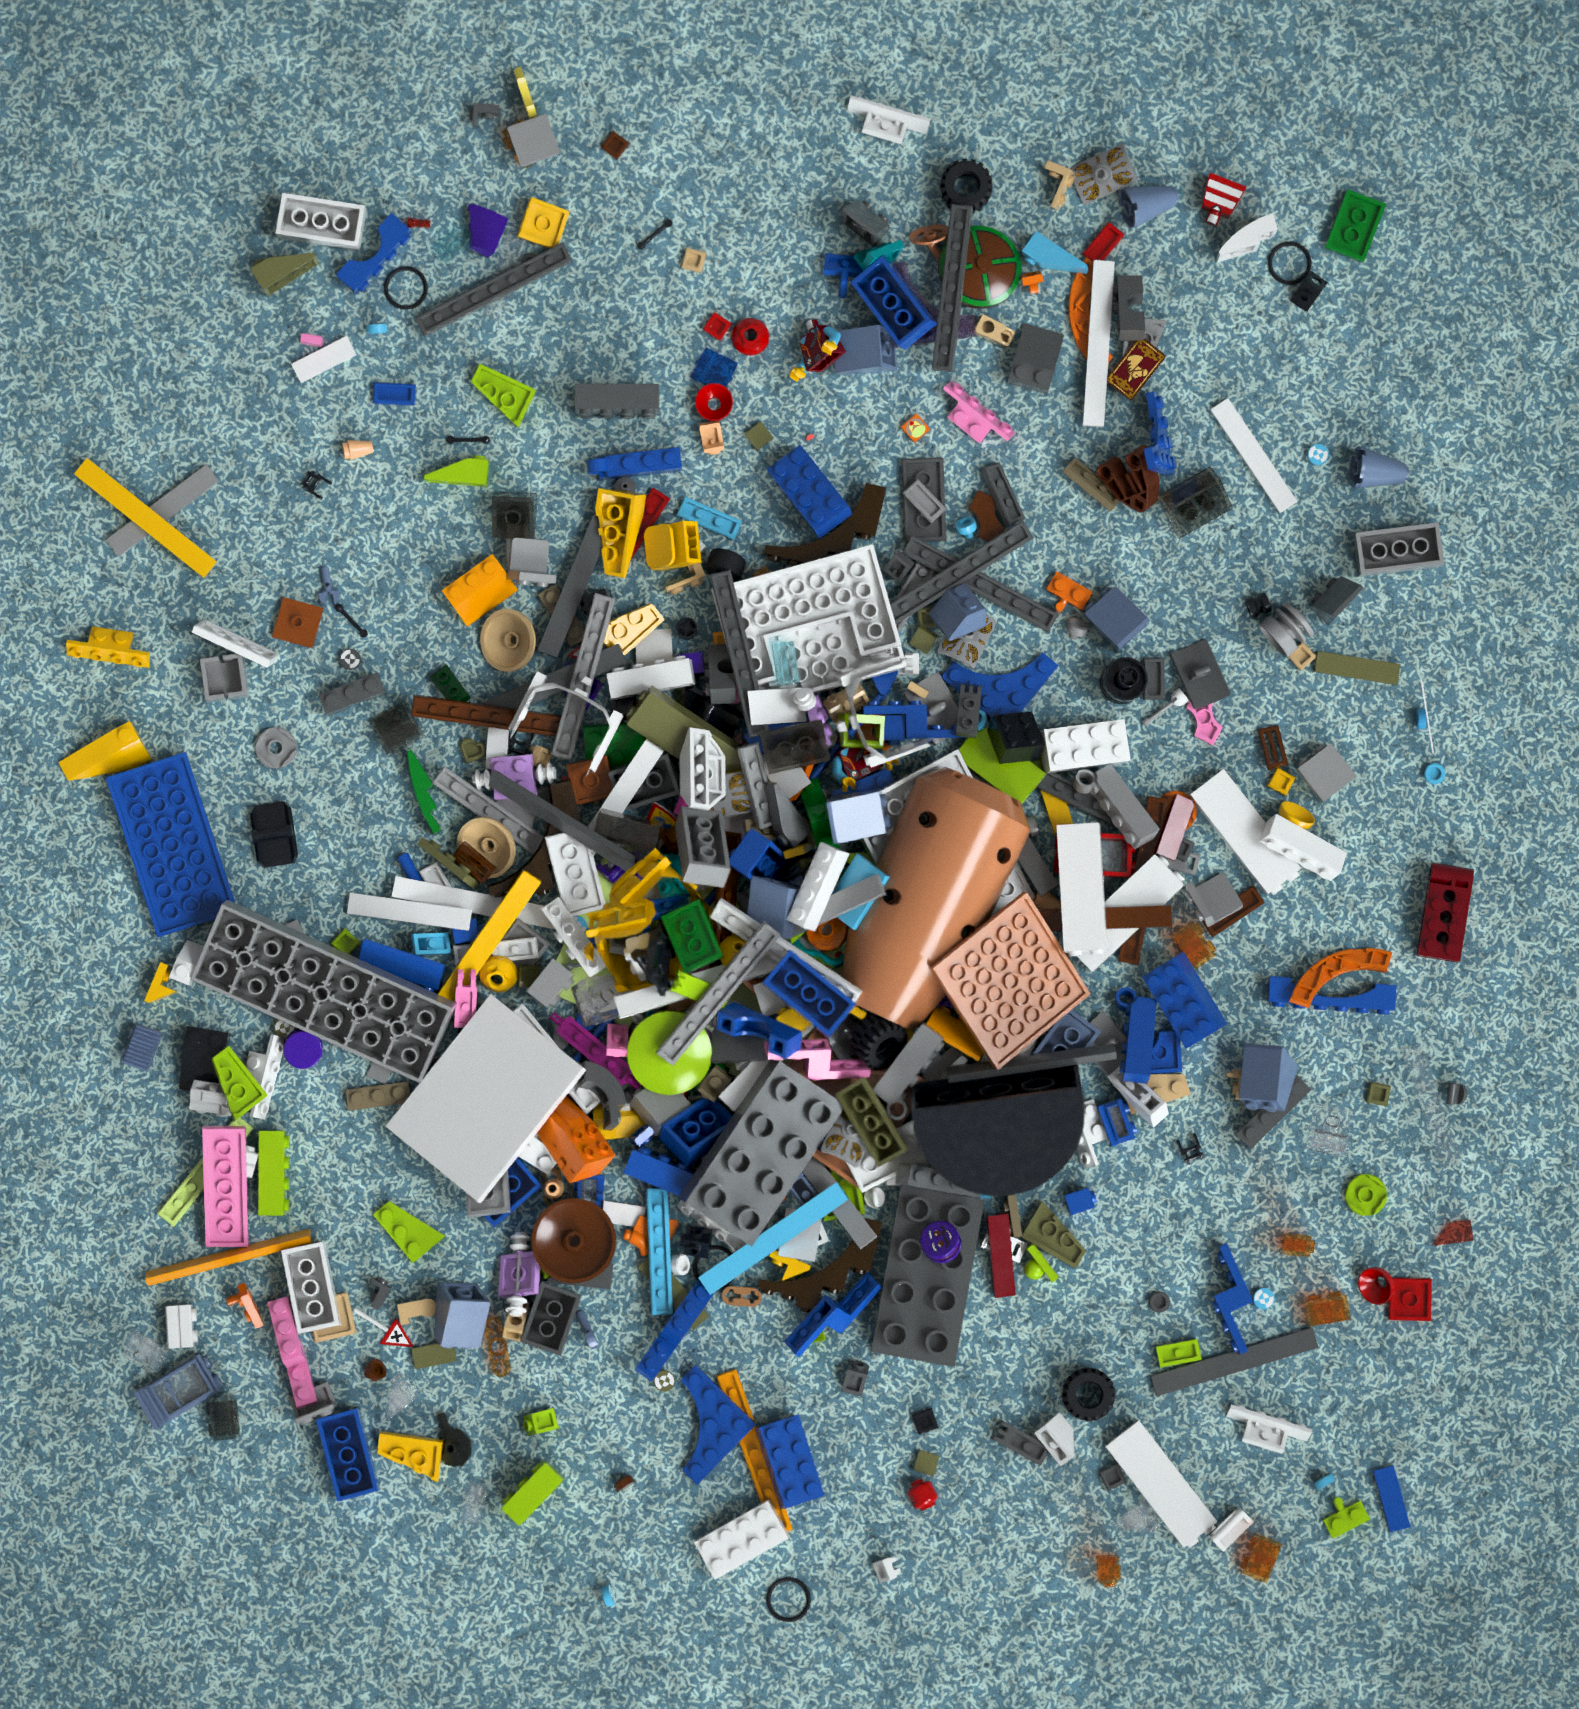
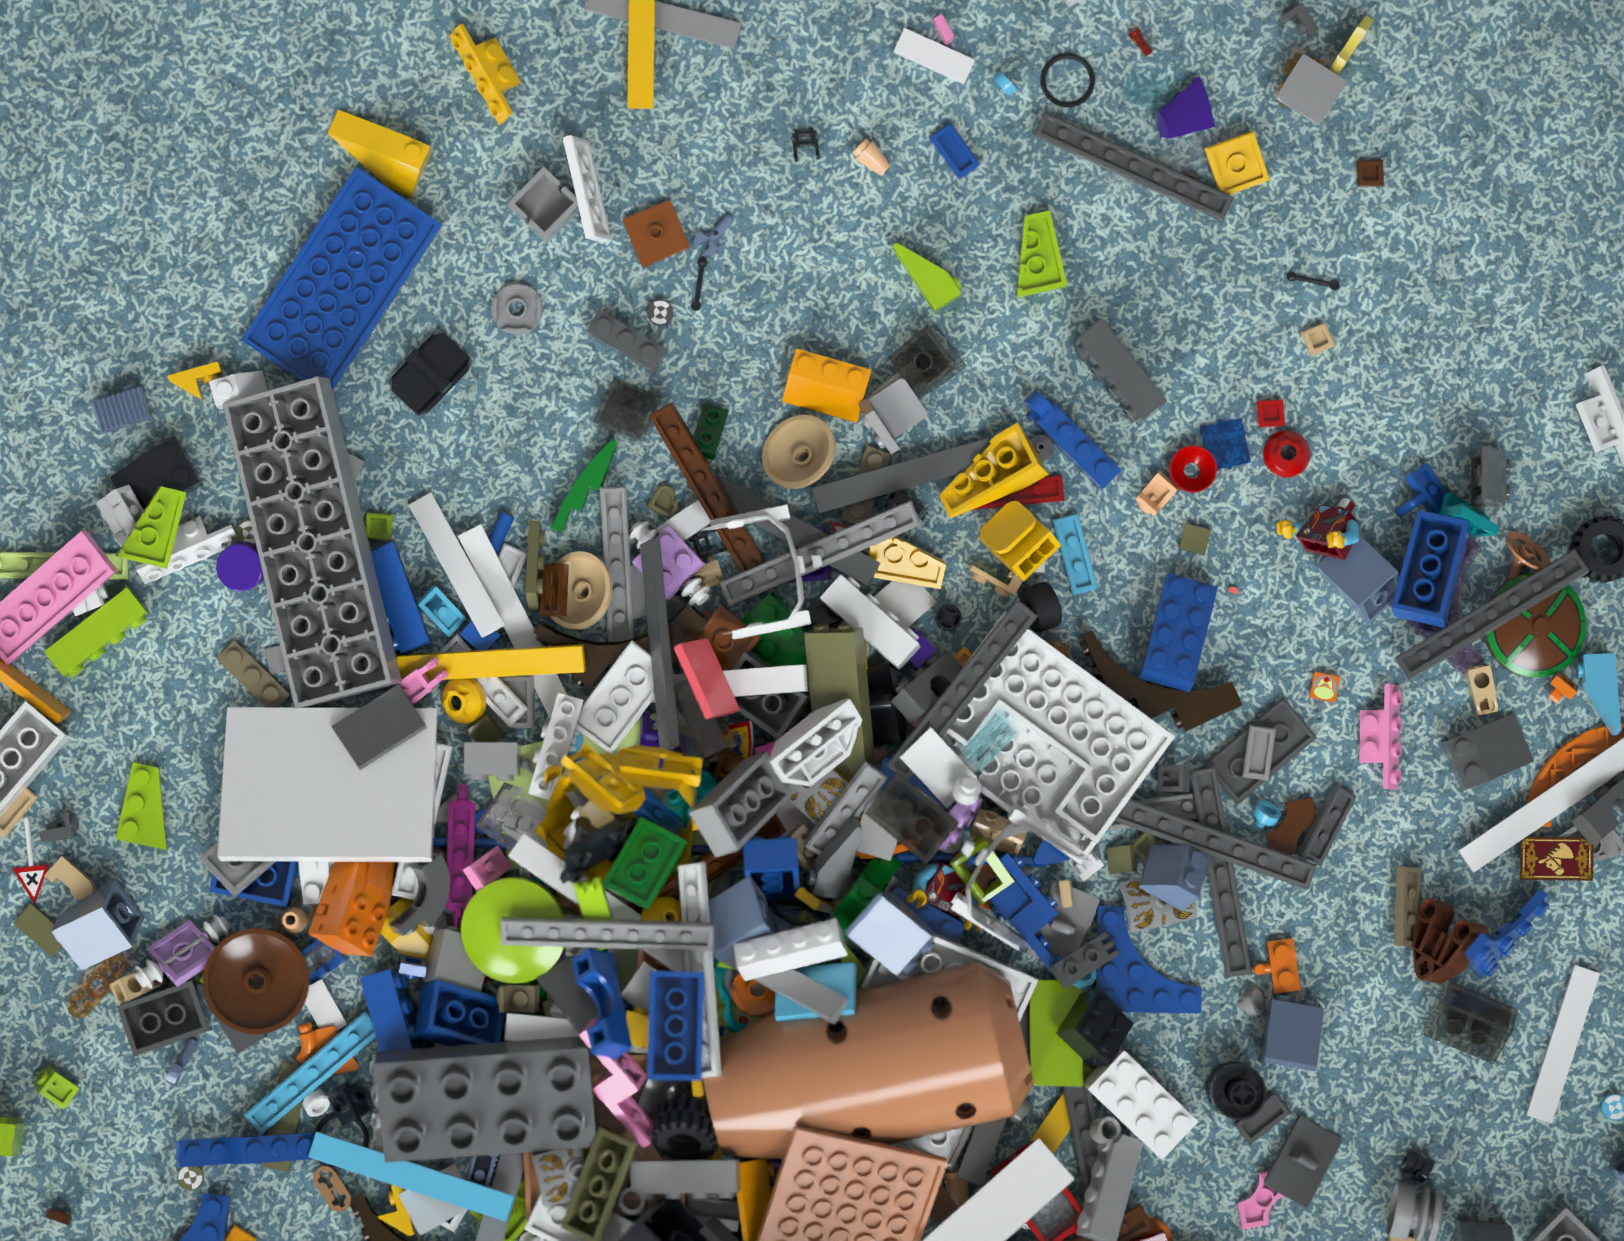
camera: 50 degrees right, 0 degrees up
blue arch [336,213,411,294] -> none
black hinge [446,435,490,444] -> none
hinge [1143,688,1189,726] -> none
none -> dark grey tile [331,684,427,770]
none -> coral tile [674,638,740,719]

